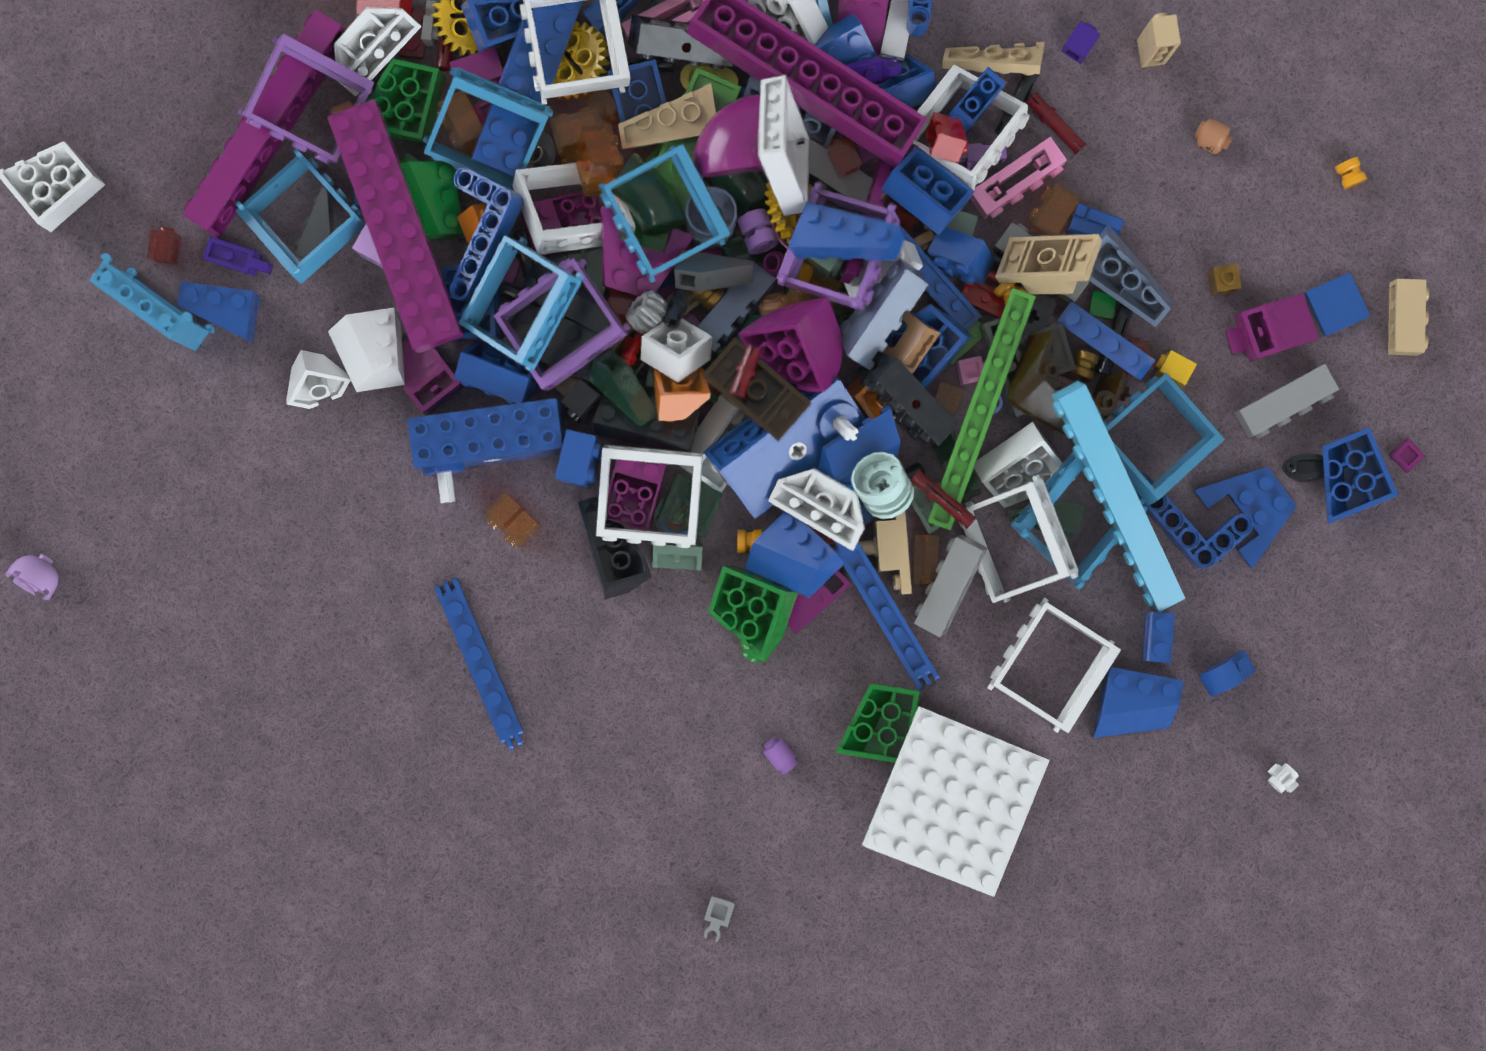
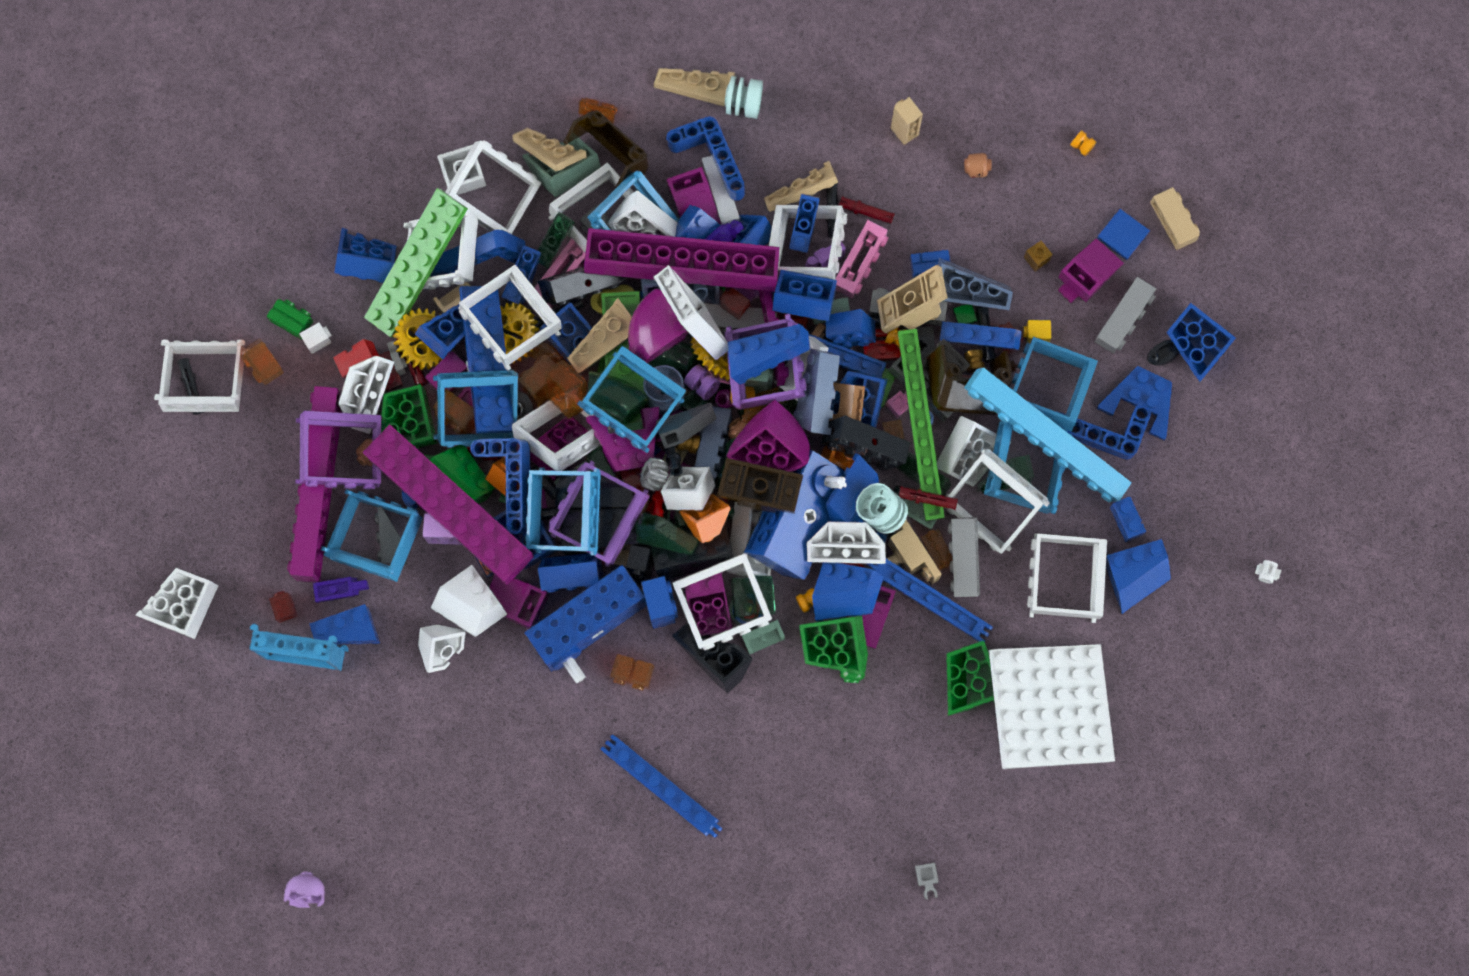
camera: 30 degrees left, 10 degrees down
dark red pin [729,345,762,398] -> none
medium lavender brick [763,737,798,774] -> none
red brick [925,112,969,163] -> none
clear orange piece [1028,182,1081,236] -> none
dark purple brick [1061,21,1100,64] -> none
blue brick [1199,650,1256,697] -> none
magenta tile [1389,438,1425,473] -> none

